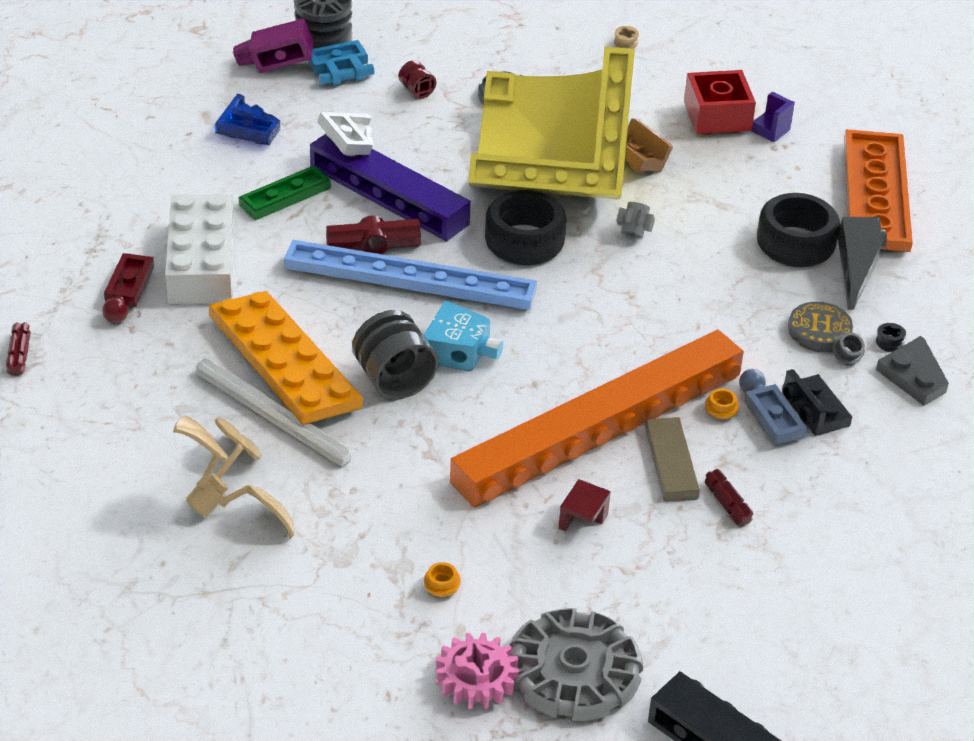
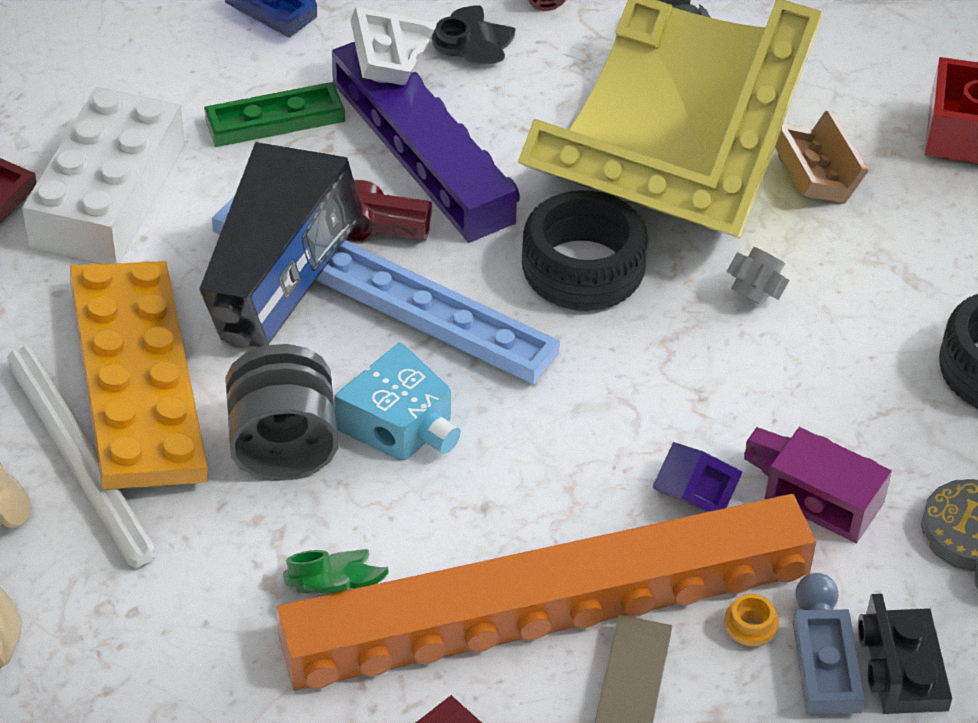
camera: 20 degrees right, 5 degrees up
none -> black slope [199,142,363,348]
none -> green plate [283,549,389,594]
none -> black plate [431,5,516,64]
none -> dark purple panel [653,442,743,512]
none -> magenta hinge [744,426,892,544]

